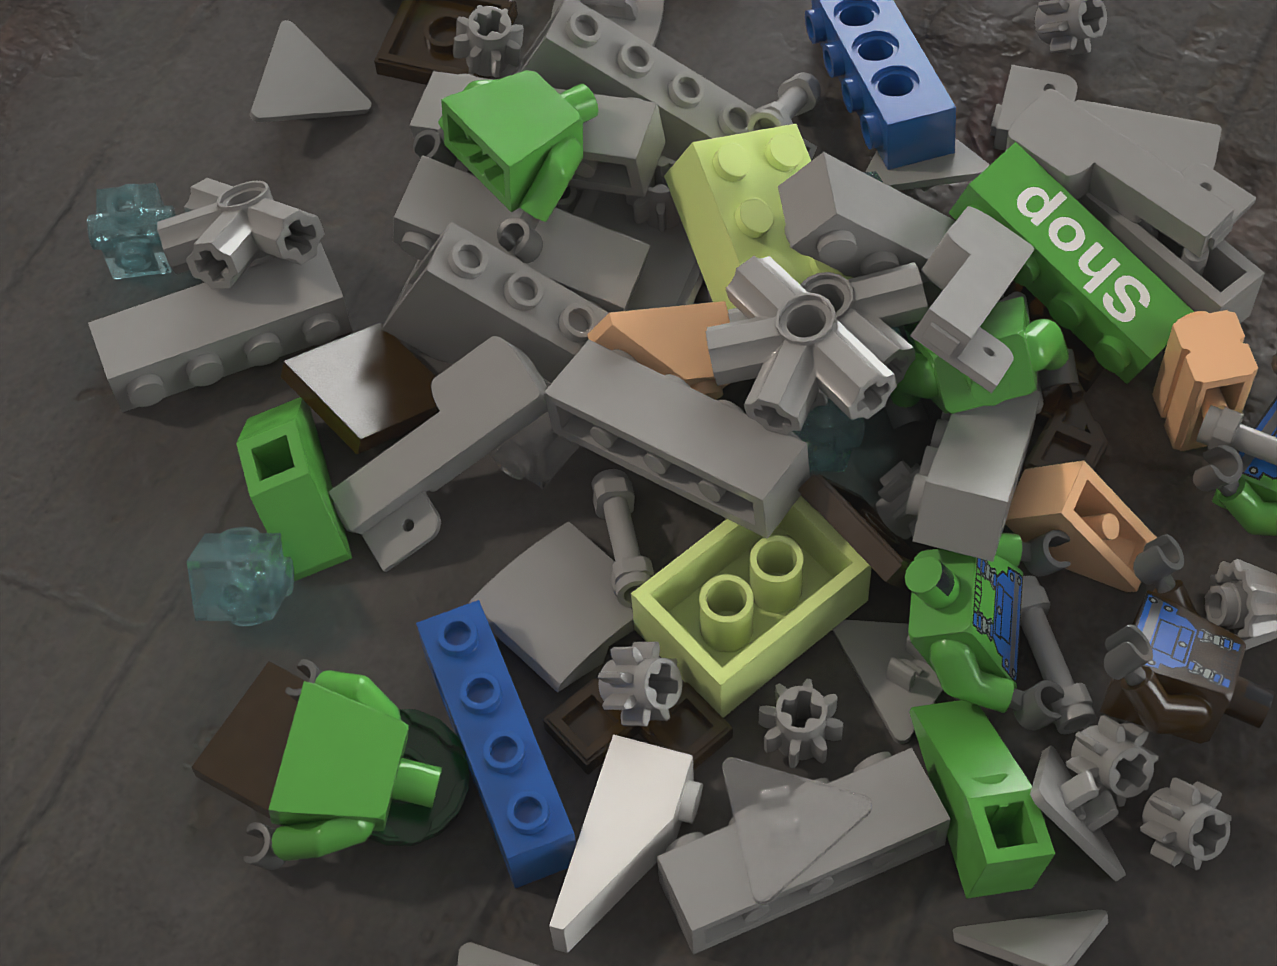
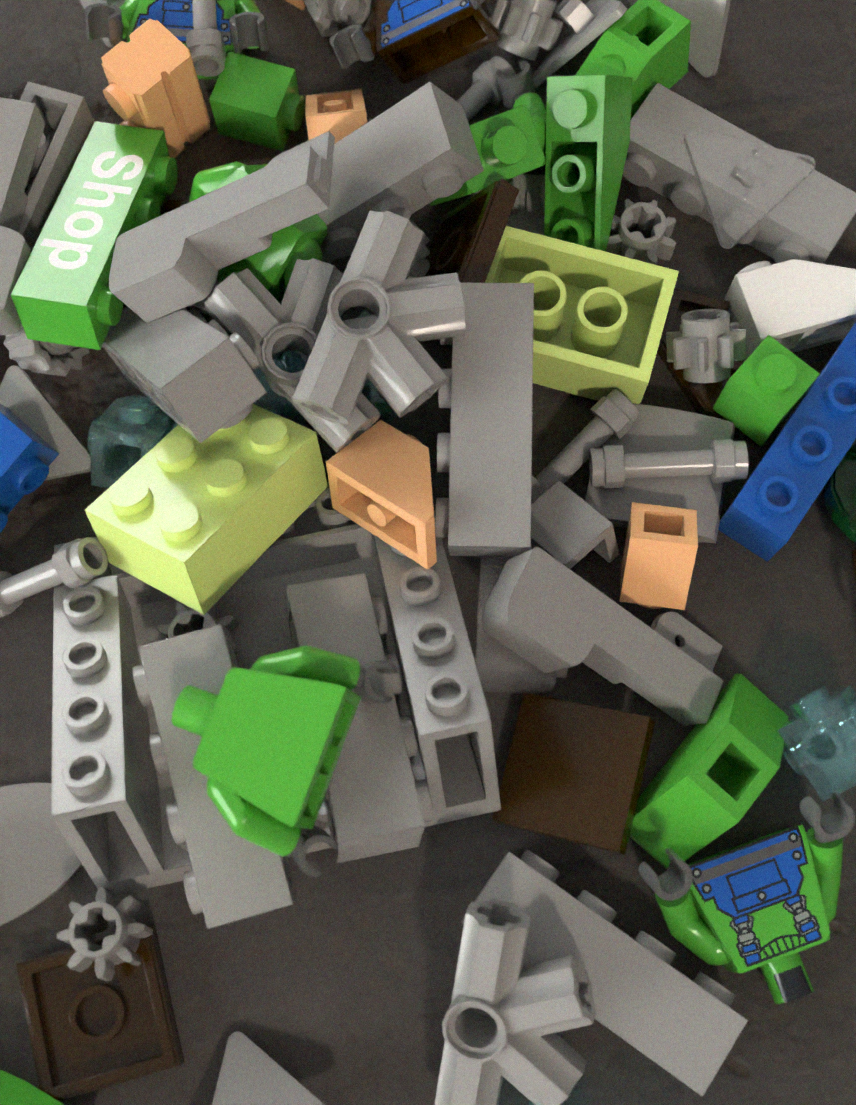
camera: 125 degrees left, 15 degrees up
none -> bright green brick [209,51,305,151]
none -> light grey panel [530,480,620,569]
none -> bright green slope [544,75,632,252]
none -> light grey bar [589,439,749,489]
none -> light nougat brick [619,502,698,610]
none -> torso [638,792,855,1004]
none -> bright green brick [712,334,820,447]

